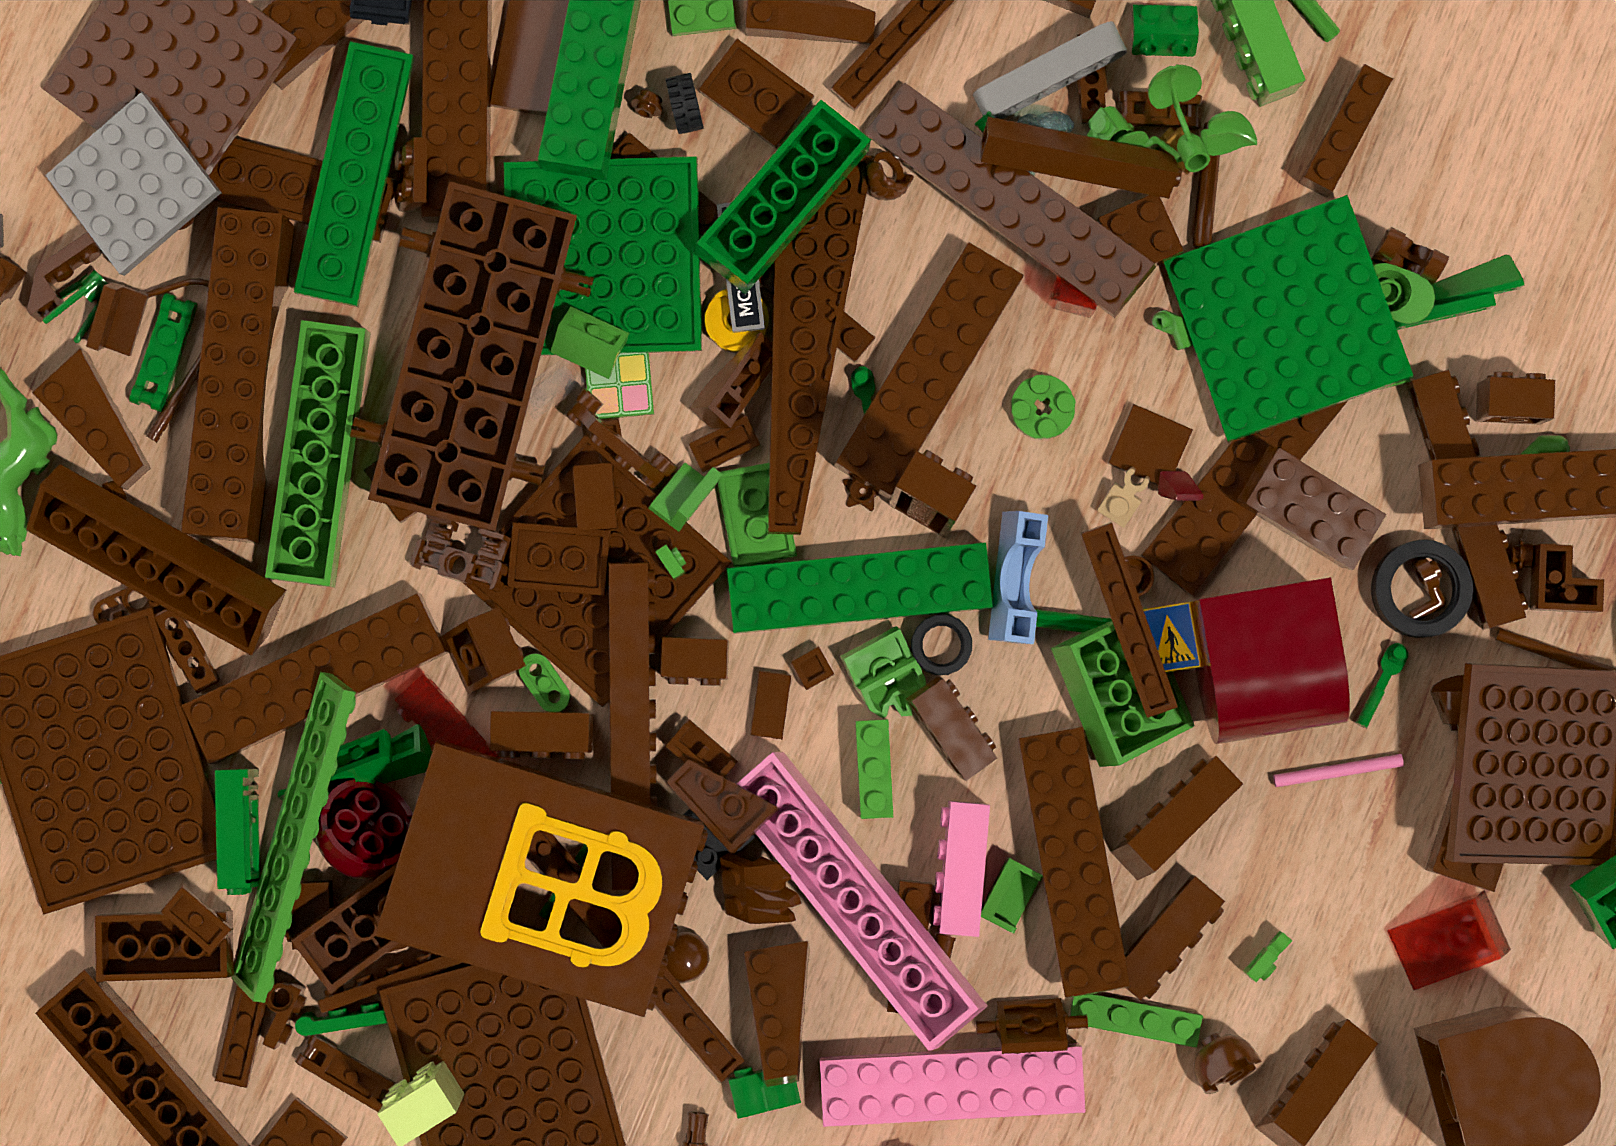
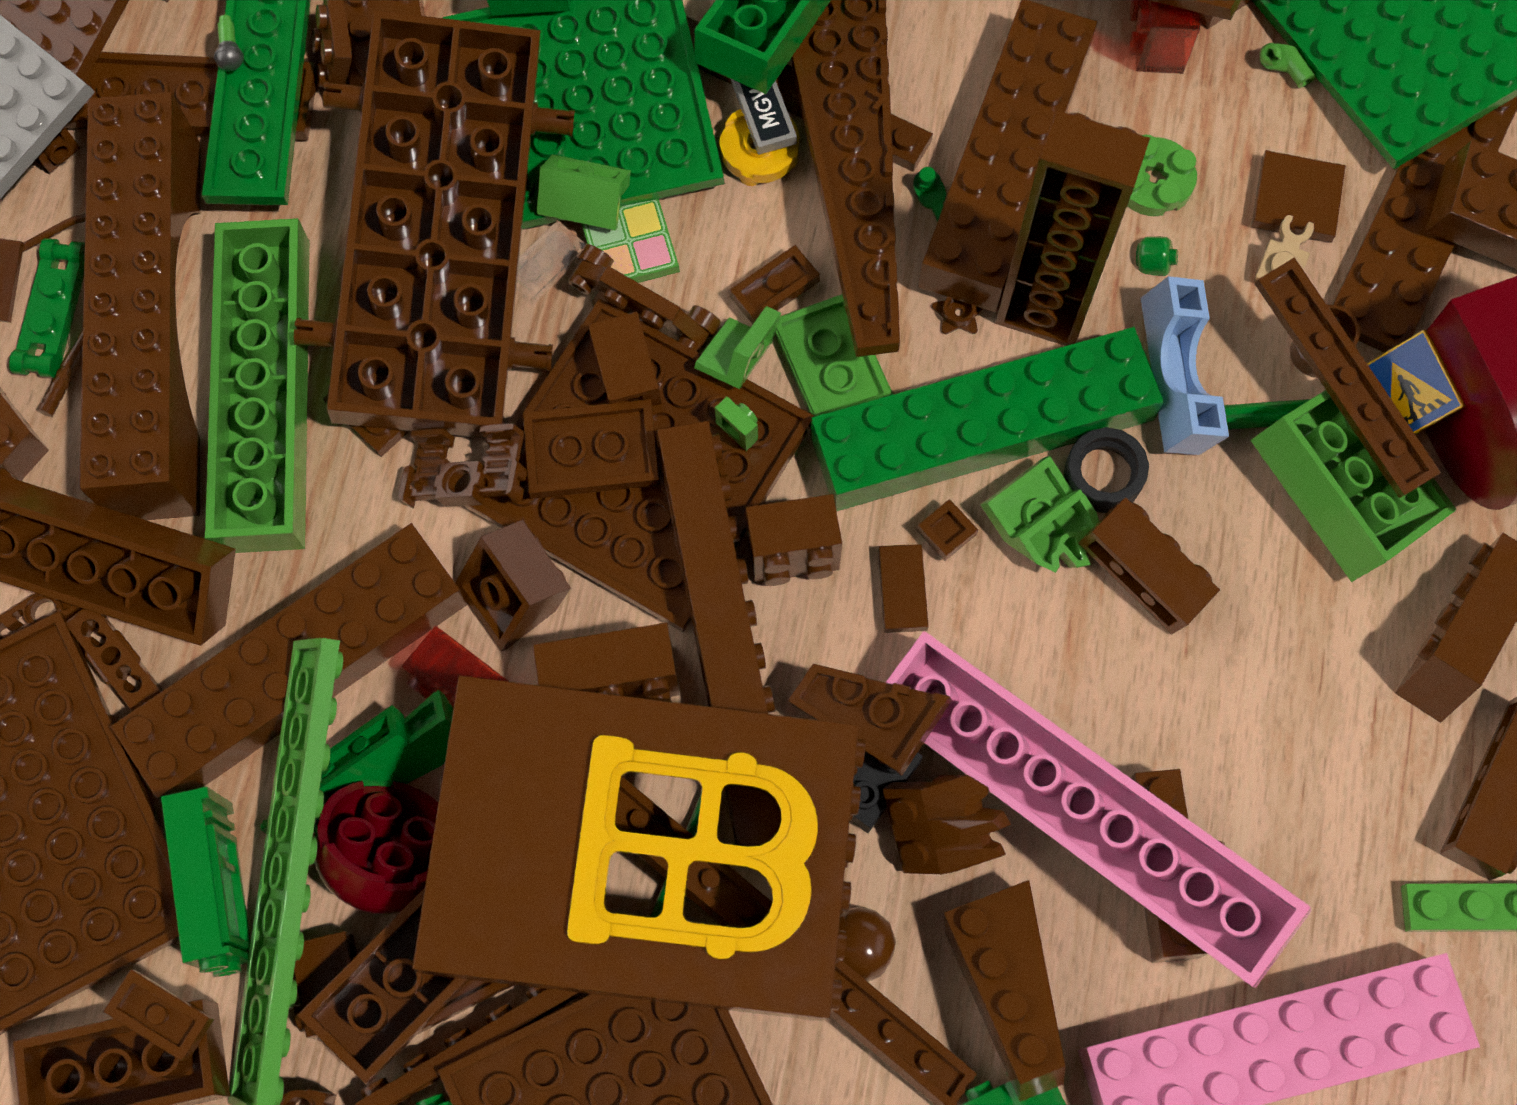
camera: 10 degrees left, 15 degrees down
bright green plate [519,654,571,713] -> none
reddish brown hinge [666,719,738,777] -> none
reddish brown slope [690,332,772,429] -> none
bright green brick [855,719,894,819] -> none
bright pink brick [932,801,990,937] -> none
reddish brown plate [976,998,1088,1054] -> none
bright green panel [981,857,1043,934] -> none
reddish brown brick [1019,727,1131,998] -> none
dark red slope [1158,471,1204,501] -> none
none -> flat silver piece [214,15,244,71]
none -> green piece [1136,236,1178,277]

